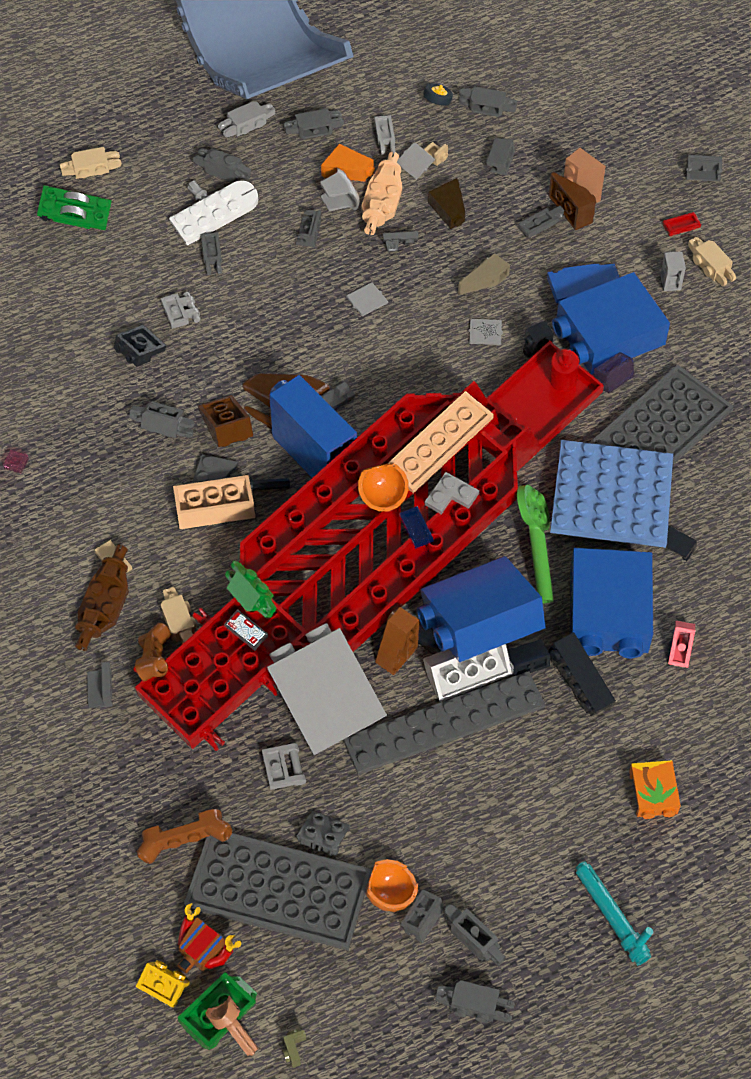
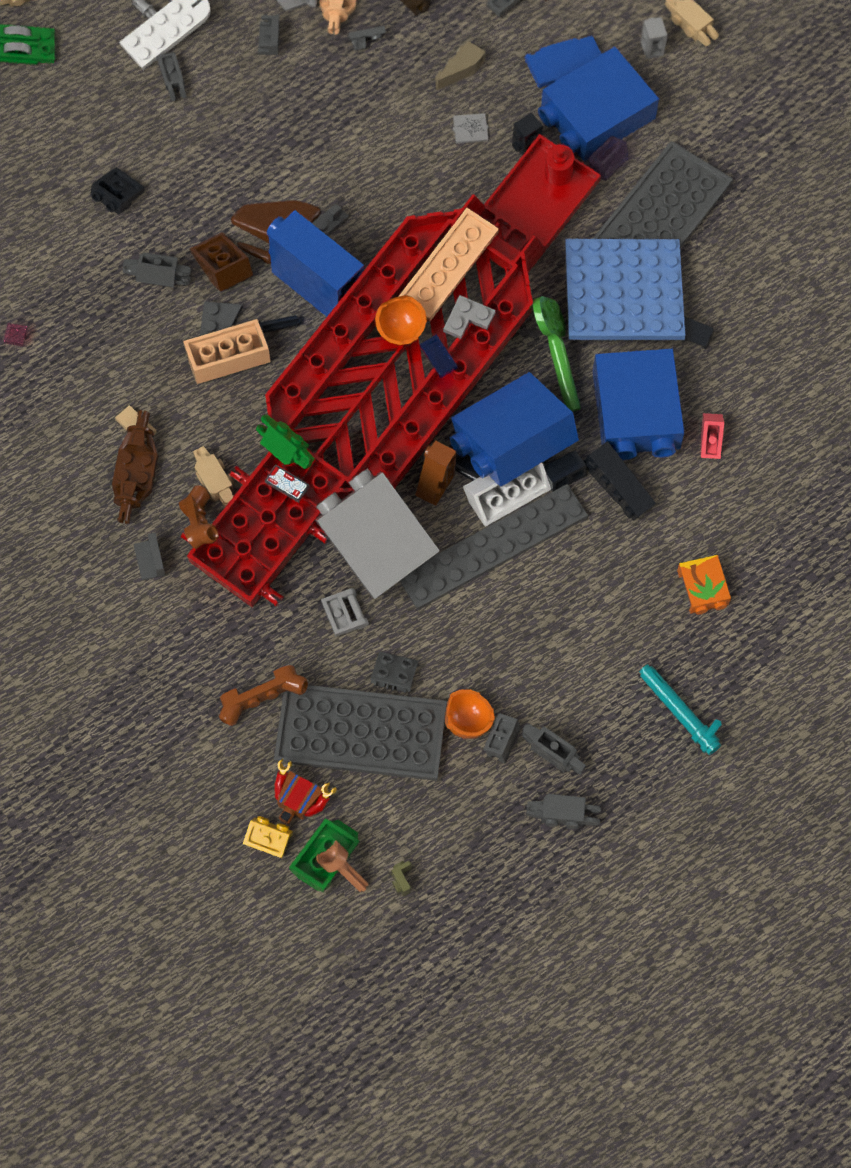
camera: 10 degrees left, 10 degrees up
light grey plate [161,292,201,329] -> none
light grey piece [346,283,388,317] -> none

